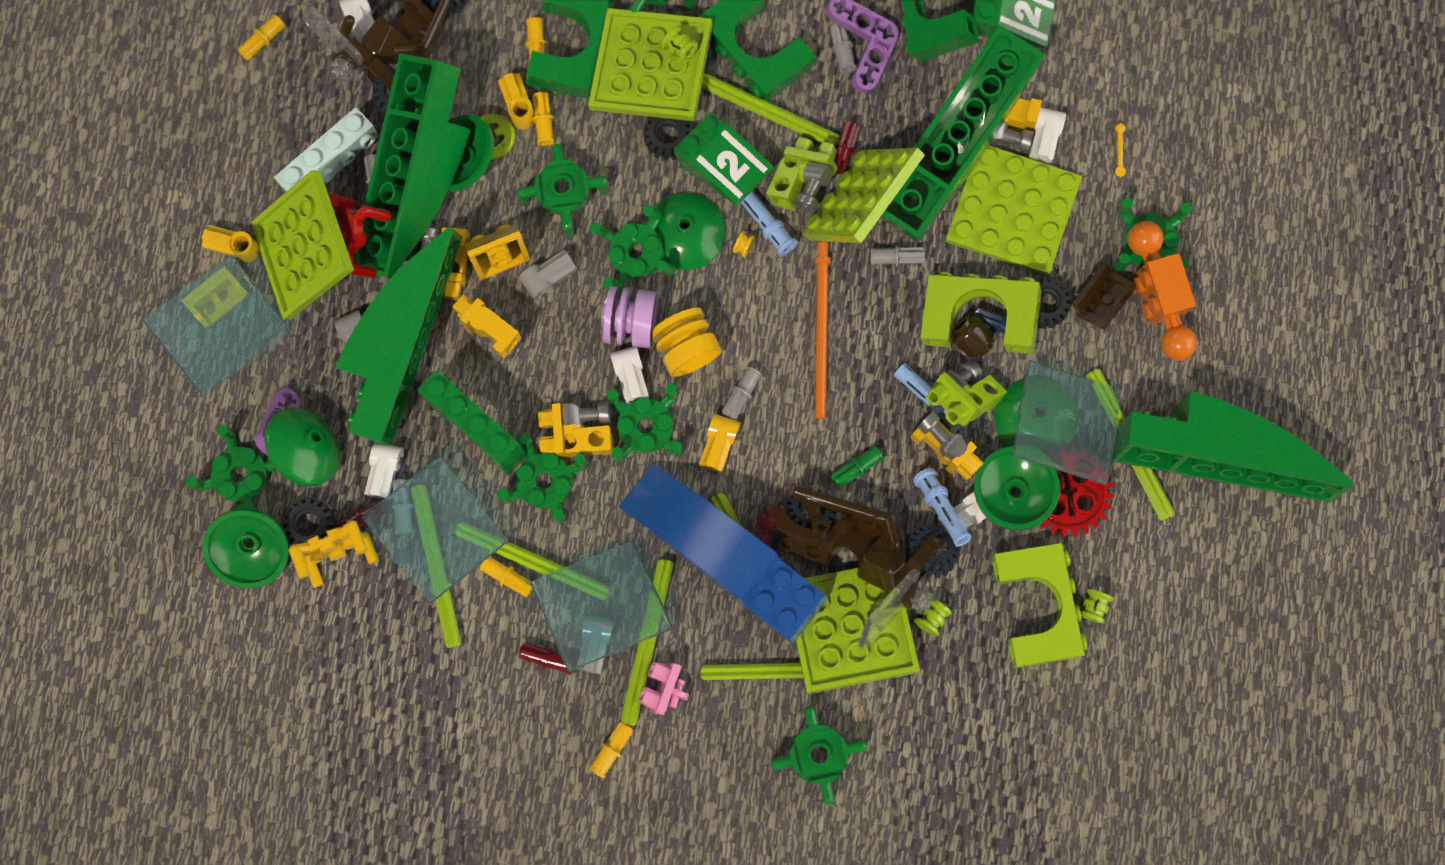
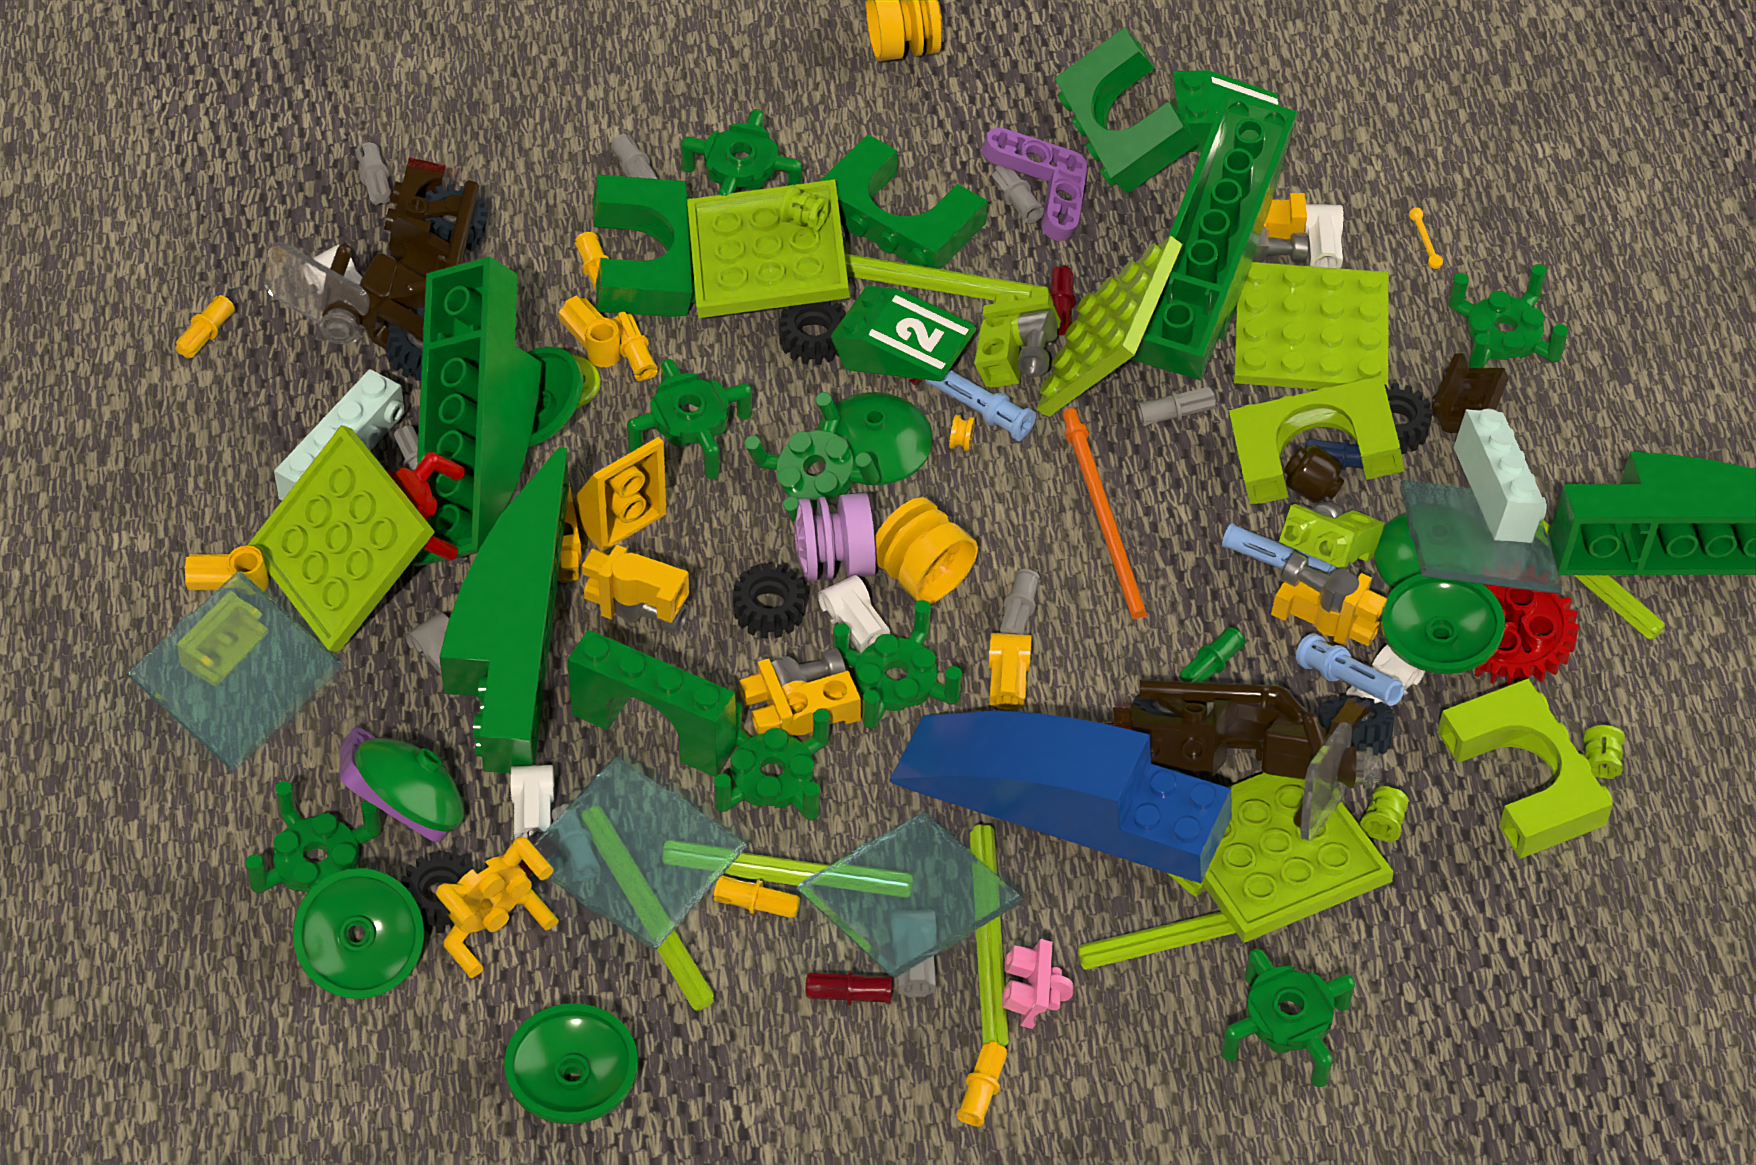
camera: 20 degrees left, 25 degrees down
light grey piece [519,250,577,301] -> none
orange brick [1127,221,1197,361] -> none
none -> green dish [504,1003,638,1124]
none -> black tyre [733,563,805,639]
none -> light aqua brick [1453,409,1547,543]

